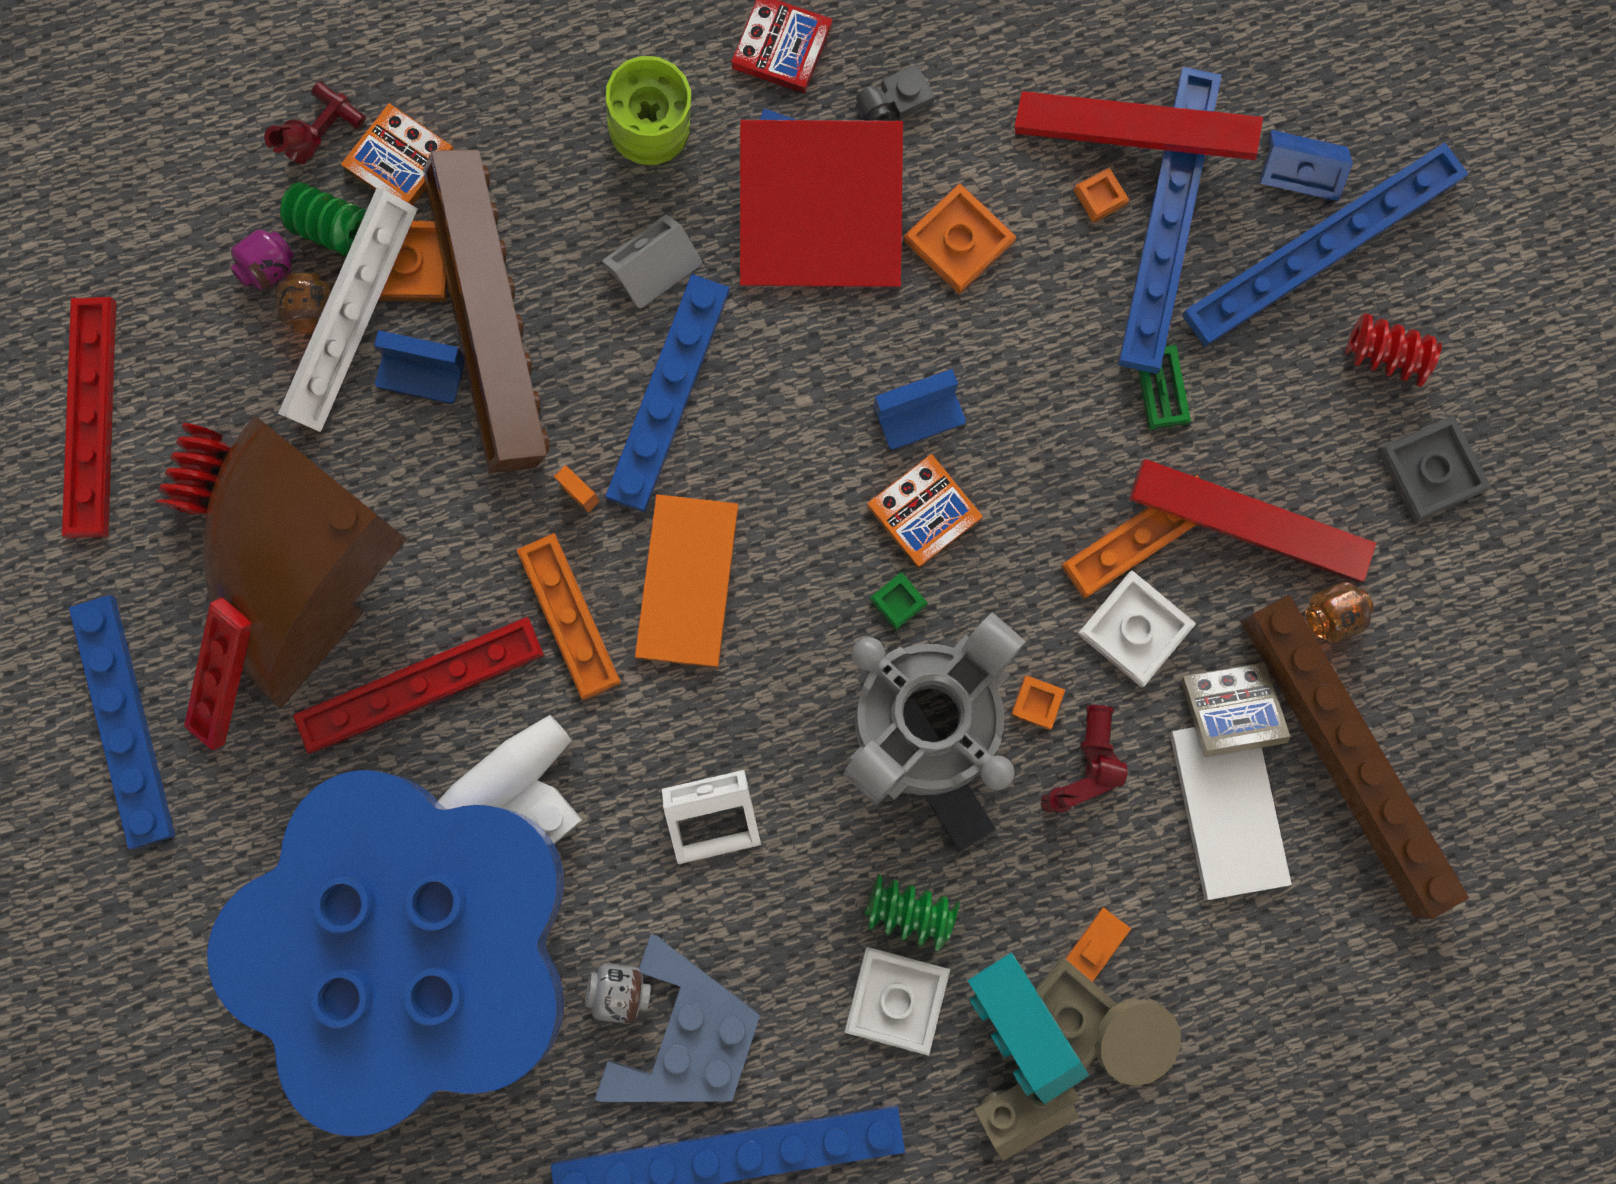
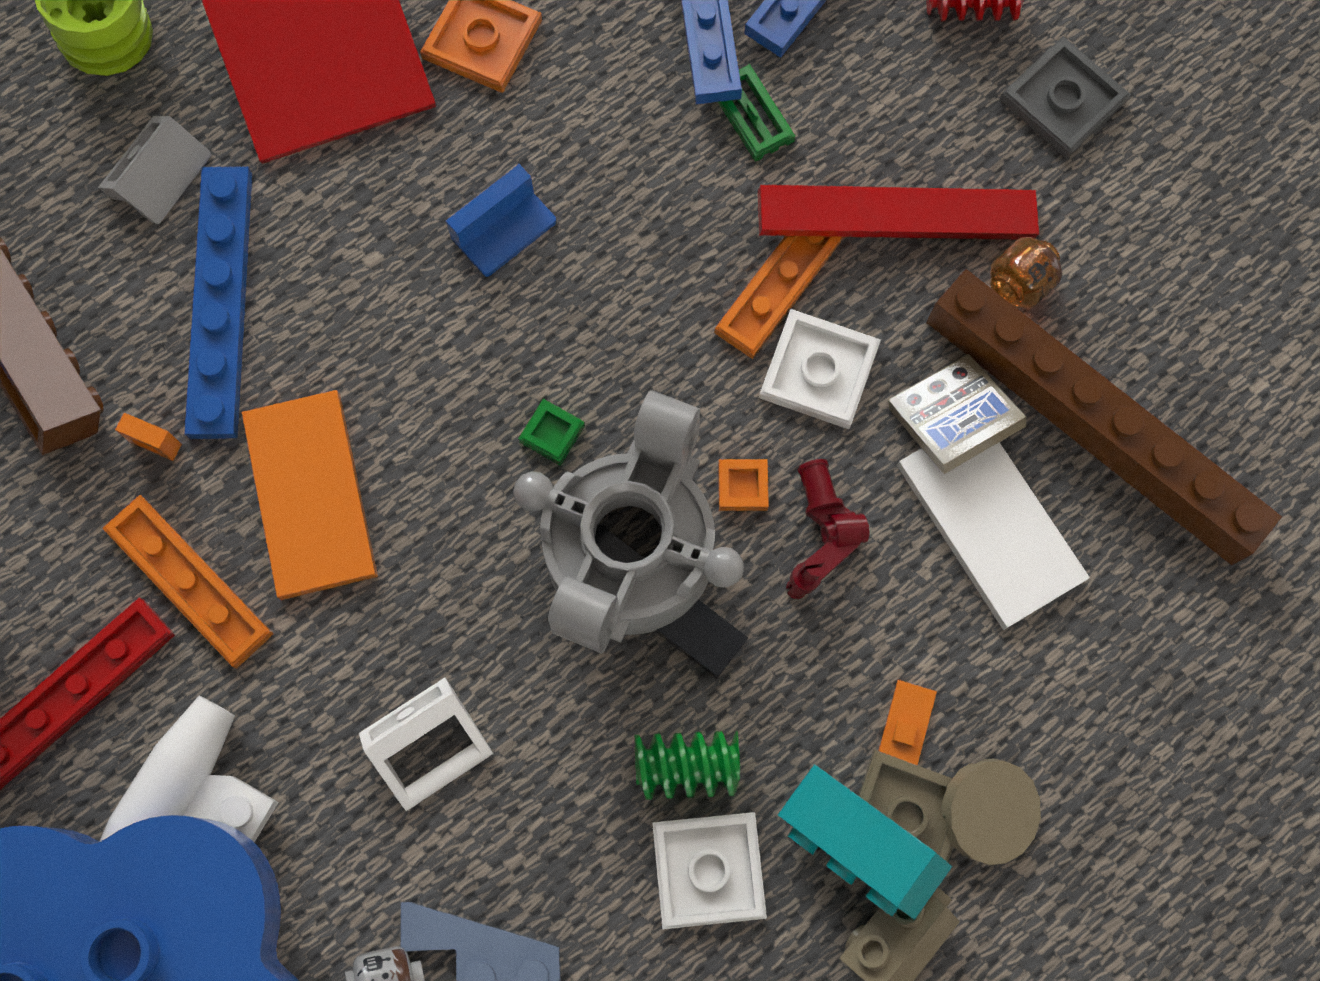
camera: 20 degrees left, 5 degrees down
tile [867,453,983,569] -> none

